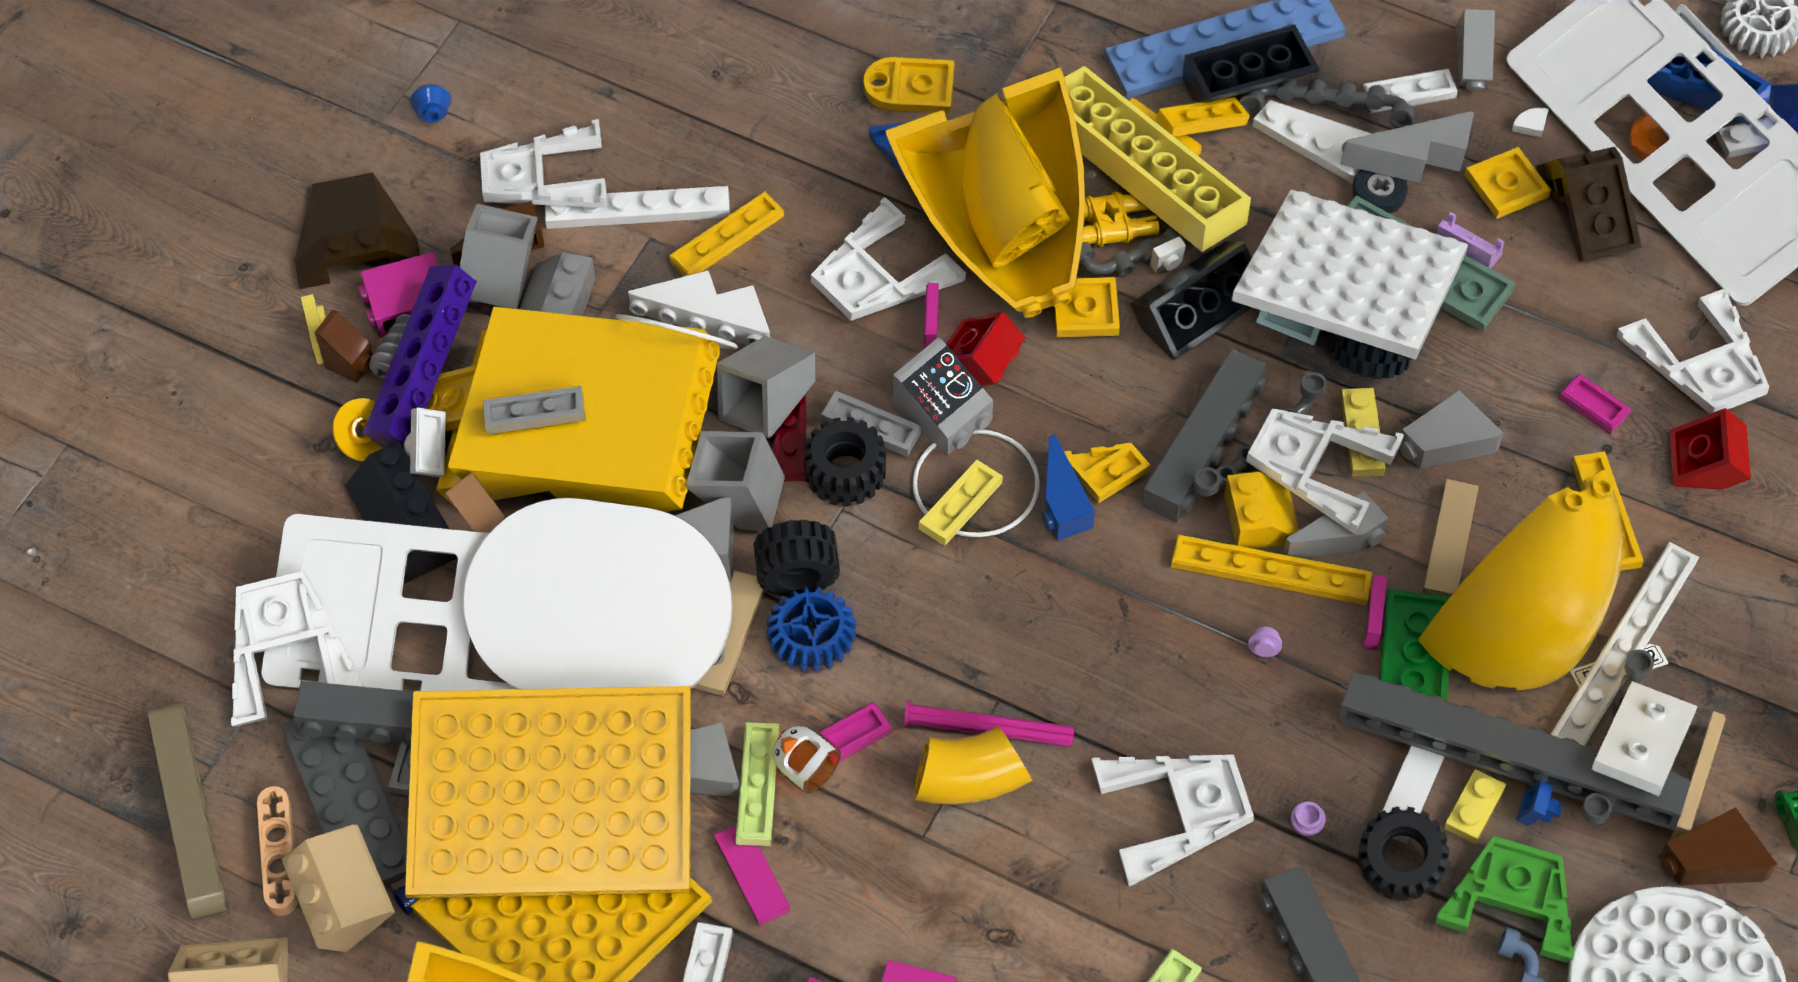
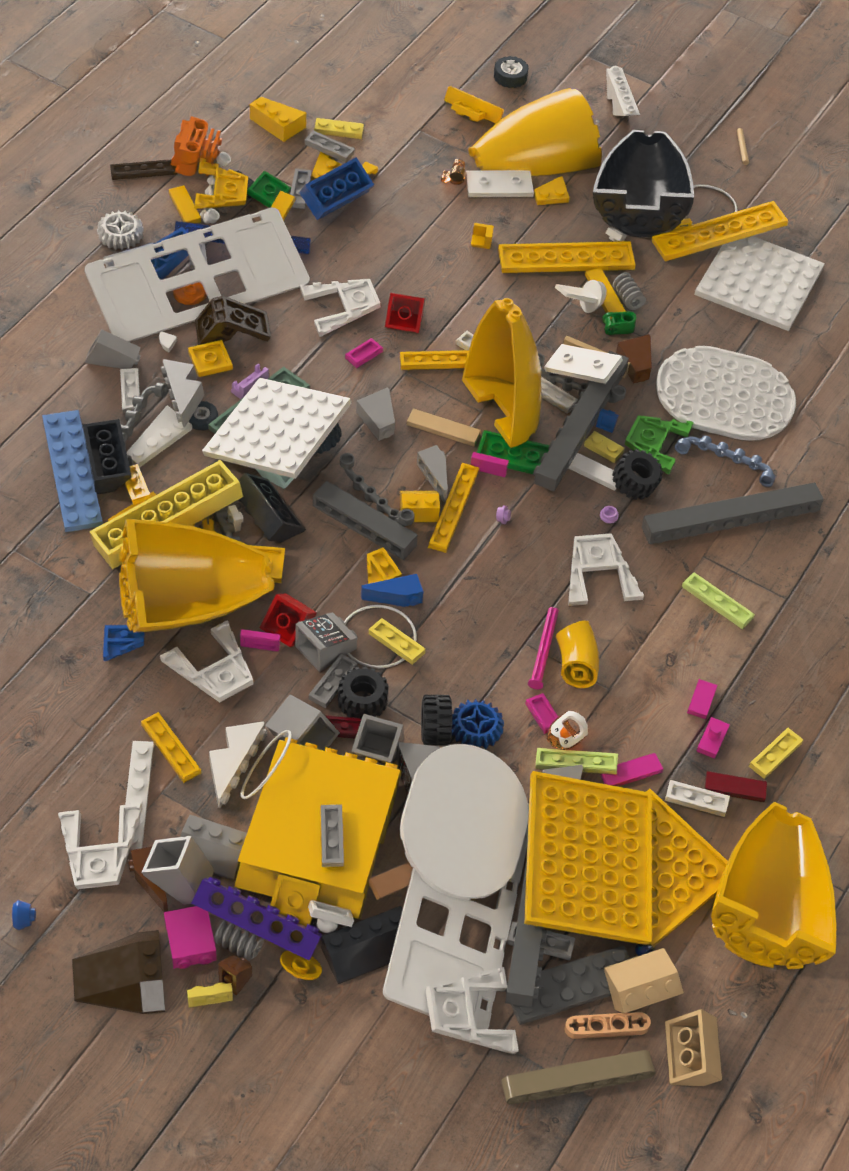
camera: 90 degrees left, 5 degrees down
yellow tile [864,57,955,114] -> none
yellow panel [963,93,1070,268] -> none
white wing [1246,408,1404,534] -> none
light yellow plate [1340,388,1386,477] -> none

